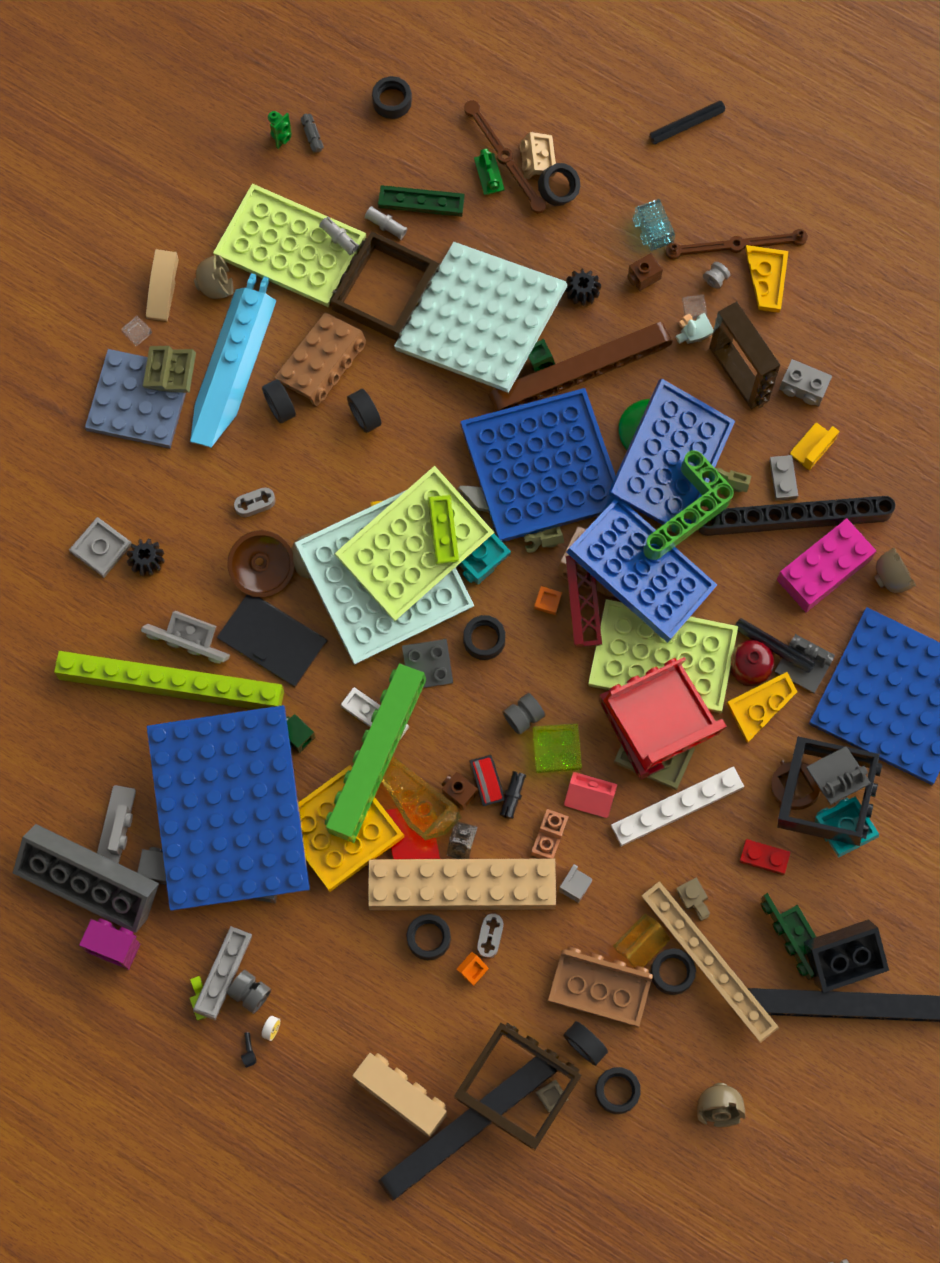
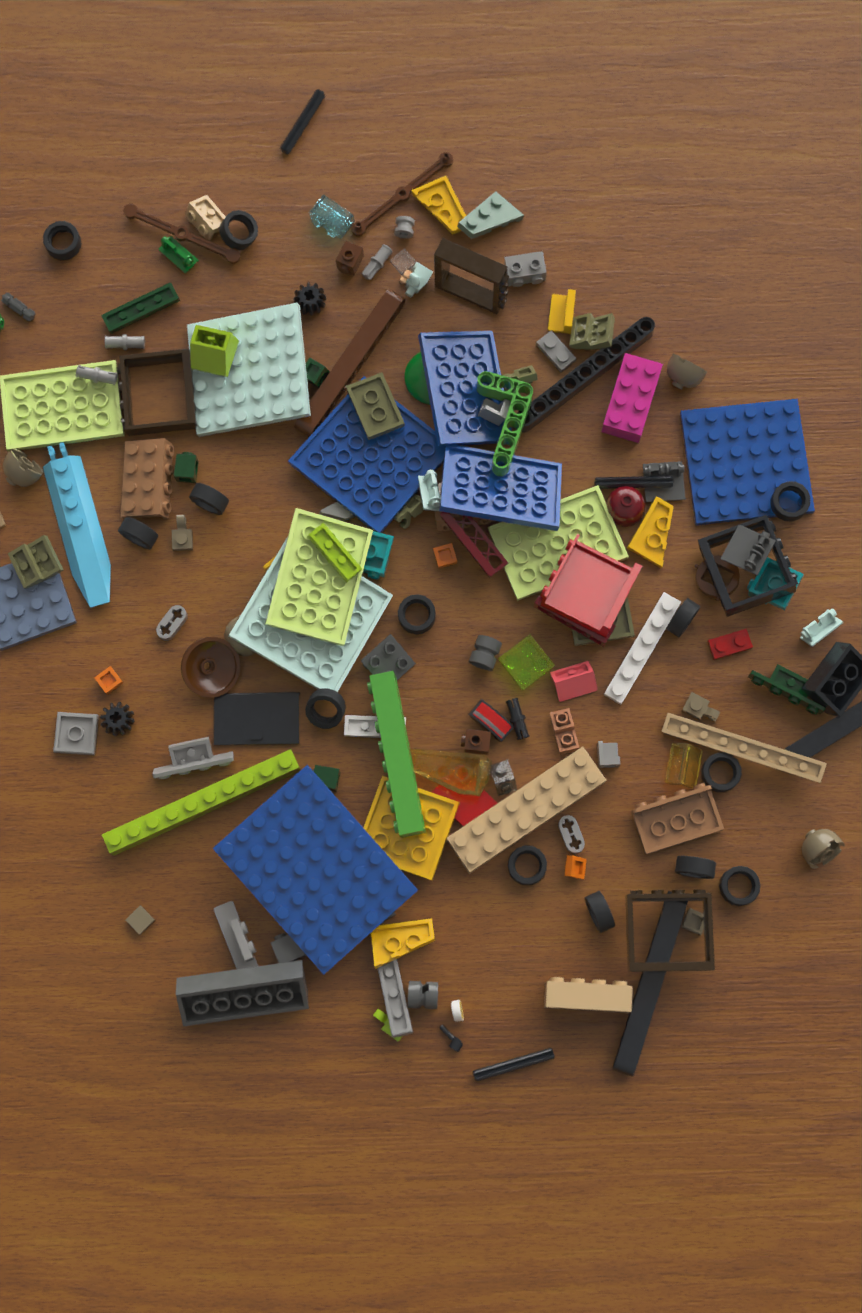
camera: 30 degrees left, 5 degrees up
magenta brick [79,918,141,970] -> none
none -> orange plate [94,666,123,695]
none -> dark tan tile [126,905,155,935]
none -> dark tan plate [172,515,193,551]
none -> dark green brick [174,452,199,484]
none -> lime slope [190,325,239,377]
none -> black tyre [305,688,346,729]
none -> olive plate [346,372,405,440]
none -> light grey axle [362,244,393,280]
none -> yellow wing [371,918,435,969]
none -> light aqua hinge [418,470,440,511]
none -> wing [457,192,524,239]
none -> black axle [473,1048,555,1081]
none -> light grey panel [478,398,511,426]
none -> olive slope [569,313,615,349]
none -> black tyre [584,891,615,933]
none -> black tyre [666,598,701,637]
none -> black tyre [771,481,810,522]
none -> light aqua hinge [800,609,843,647]

